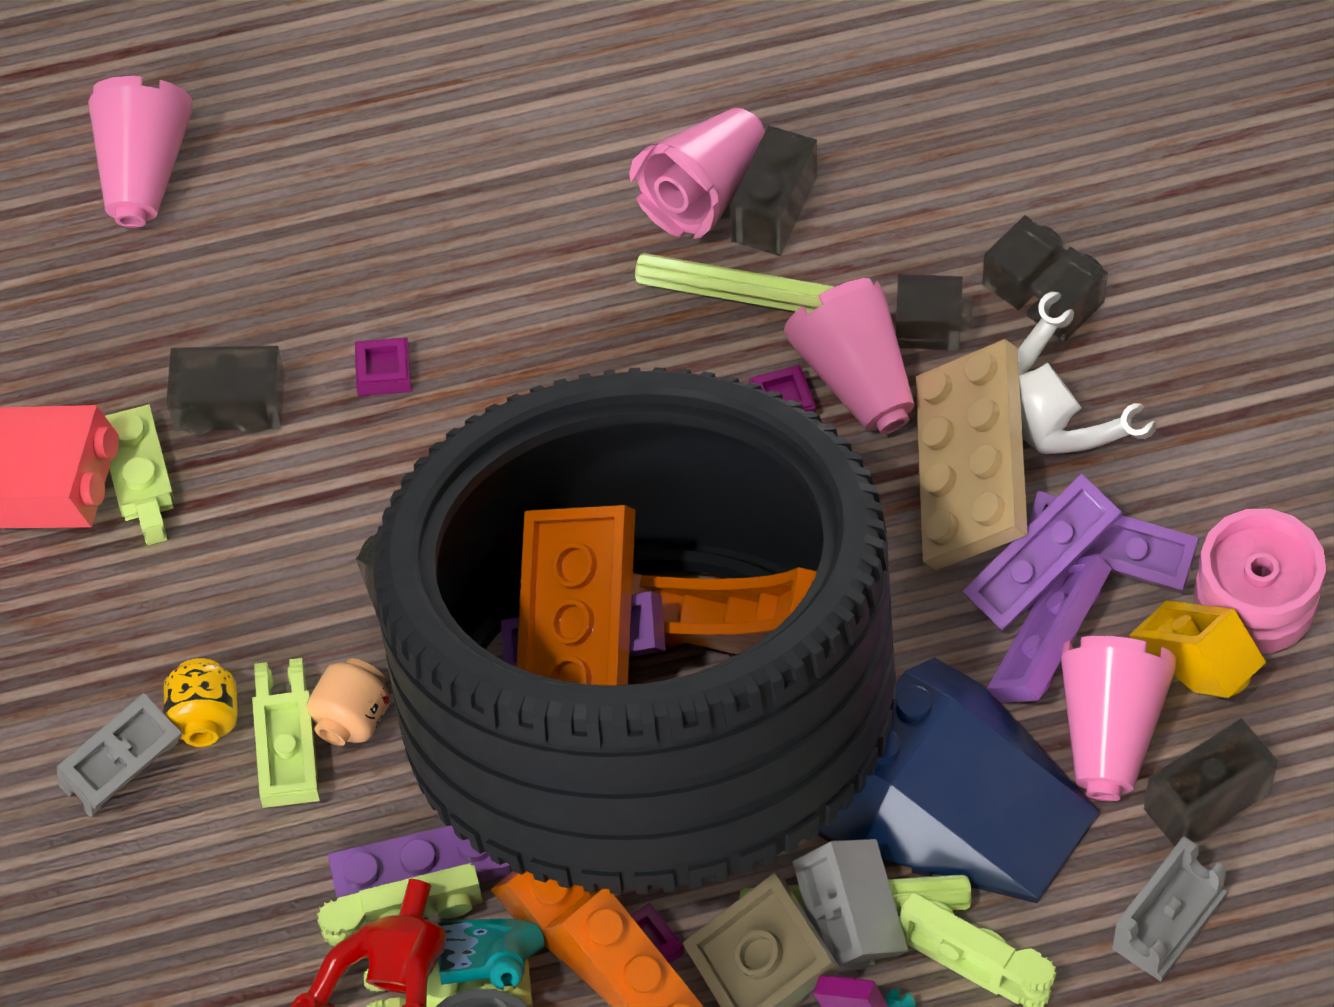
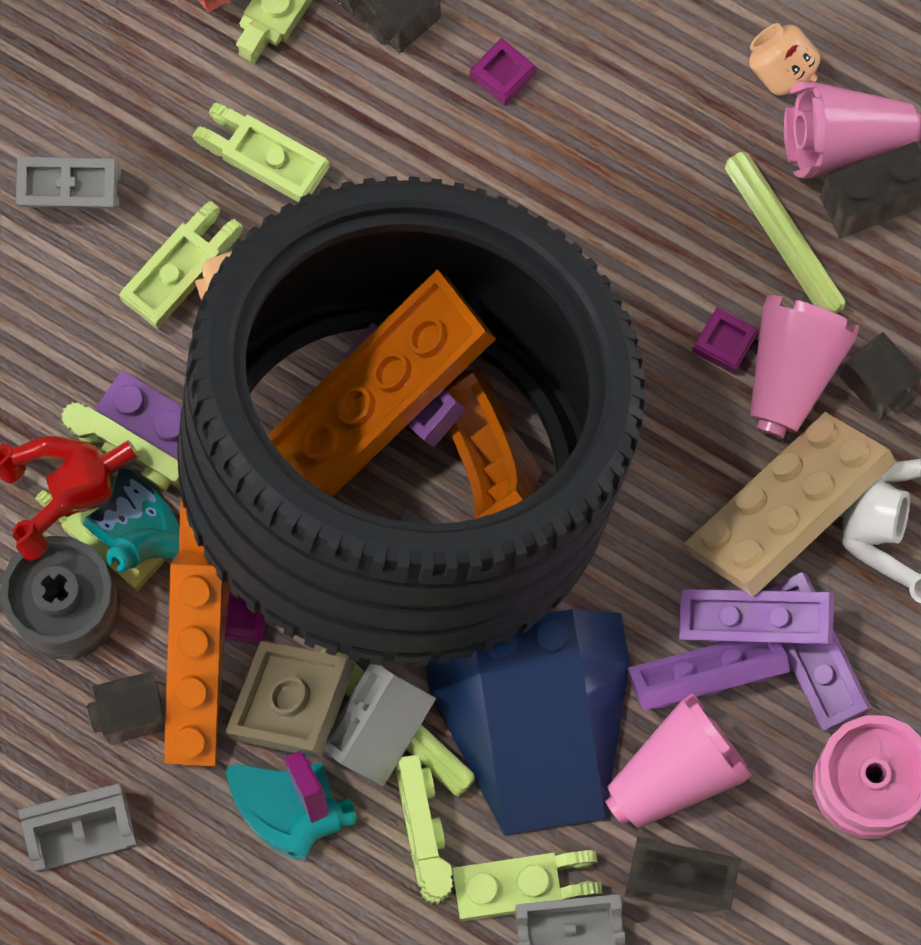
camera: 45 degrees right, 15 degrees up
yellow head [163,658,237,747] -> none
yellow slope [1129,600,1266,698] -> none
none -> yellowish green hinge [192,102,330,202]
none -> yellowish green hinge [452,850,603,922]
none -> light nougat head [749,23,820,96]

